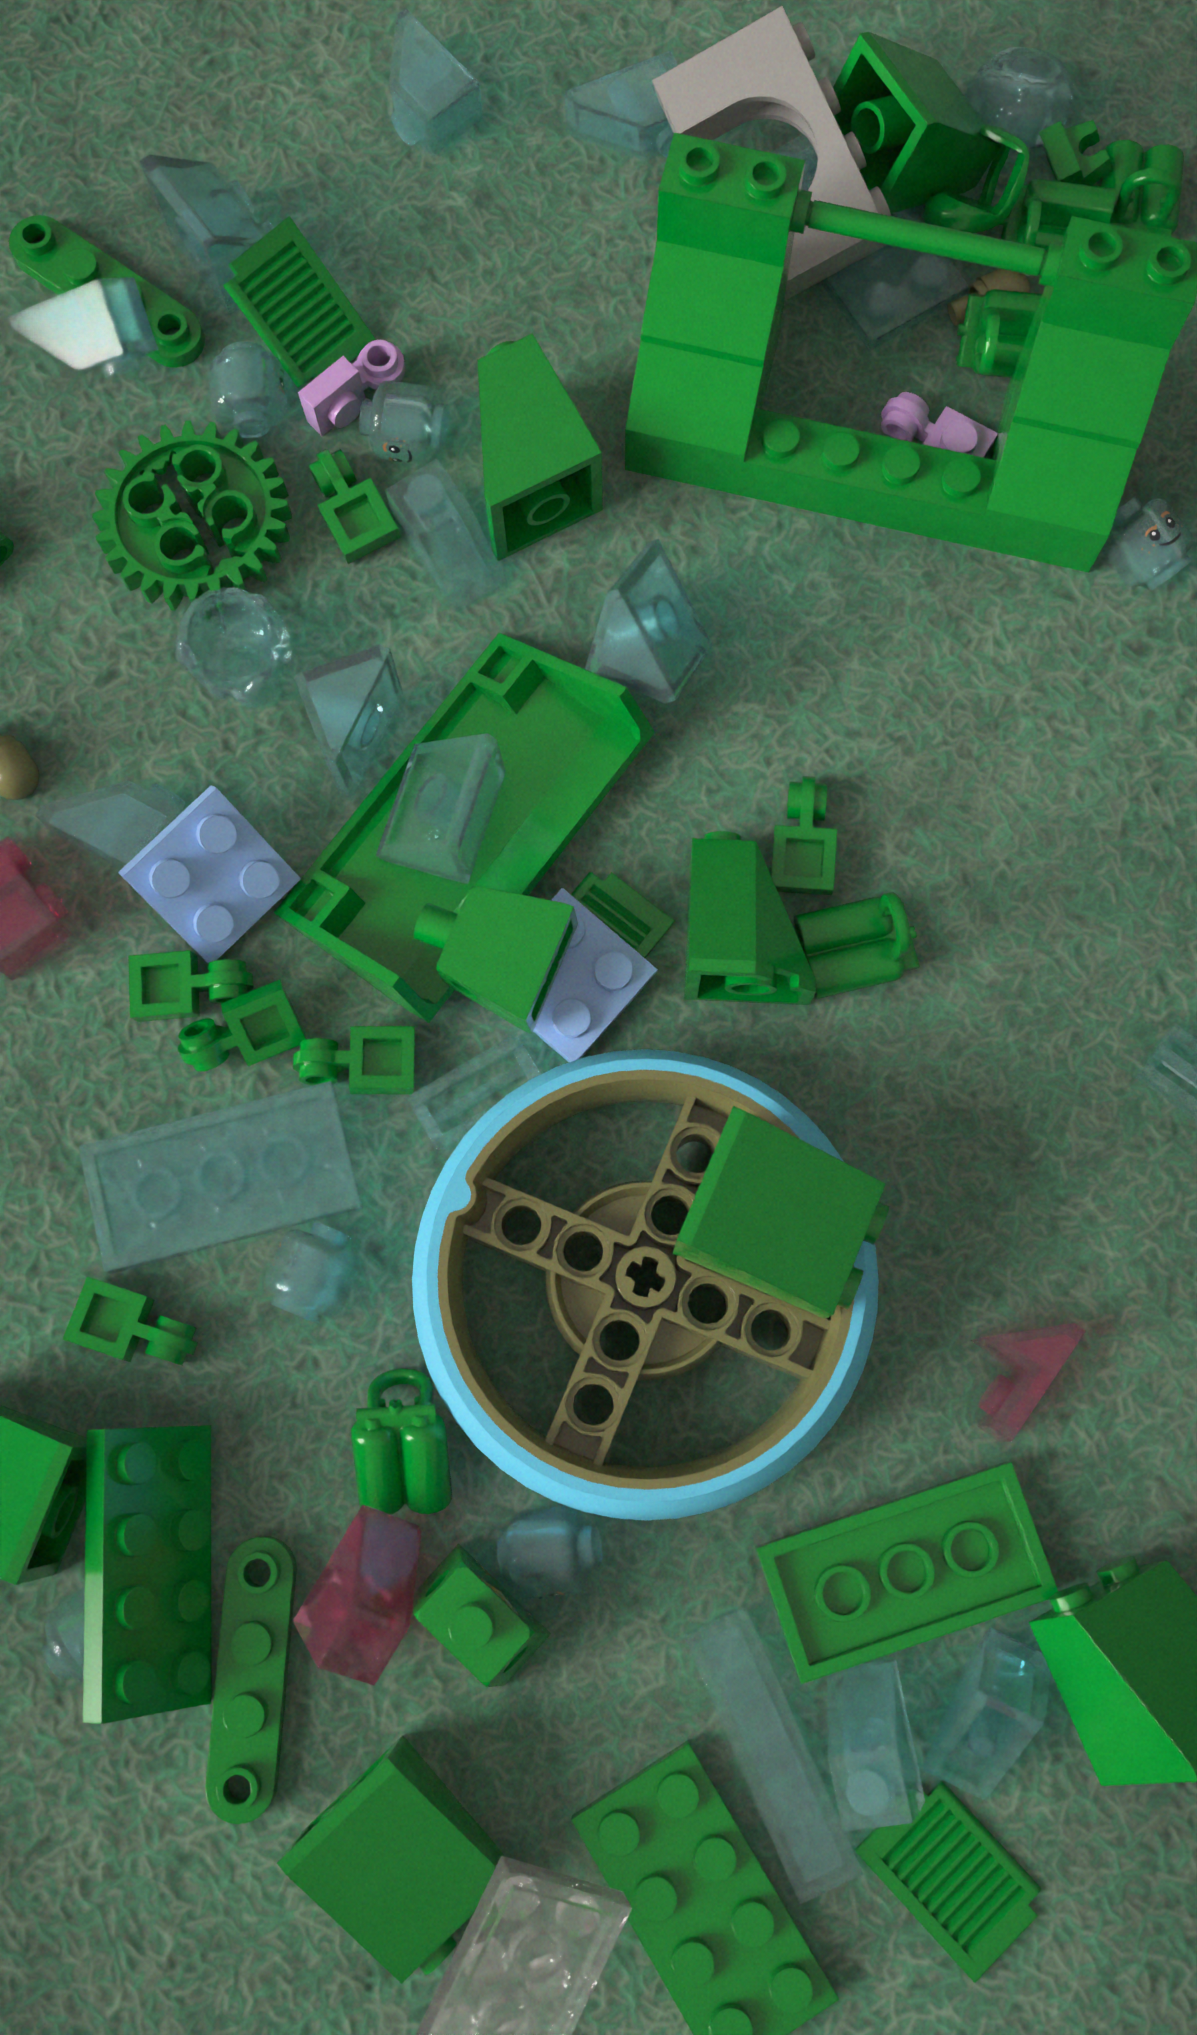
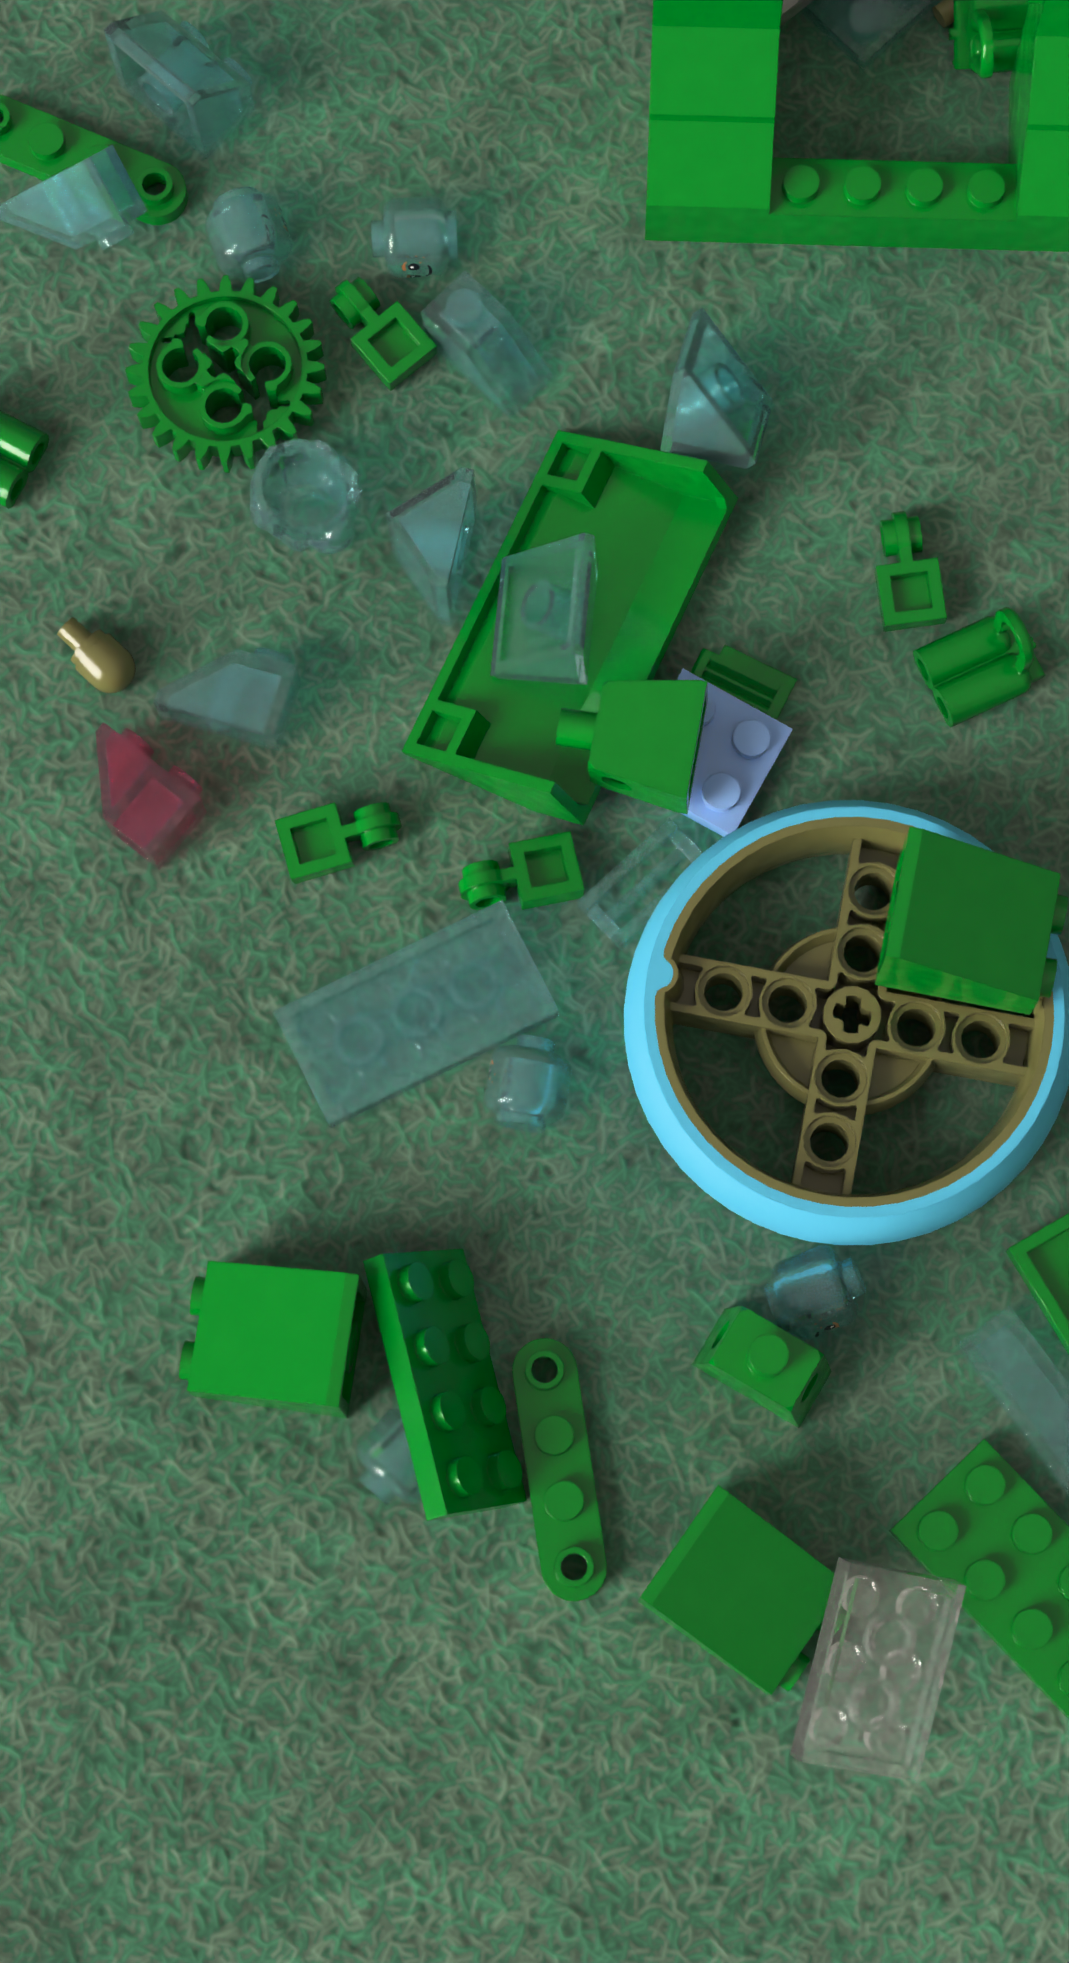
camera: 10 degrees left, 0 degrees up
green plate [63,1276,198,1366] -> none
light blue plate [118,785,301,963] -> none
green plate [178,979,306,1071] -> none
green window [223,216,376,388] -> none
clear pink slope [293,1504,422,1686] -> none
lavender plate [298,340,405,436] -> none
green piece [351,1368,452,1517] -> none
green slope [477,333,603,561] -> none
green slope [684,831,816,1005] -> none
lavender plate [881,392,998,458] -> none

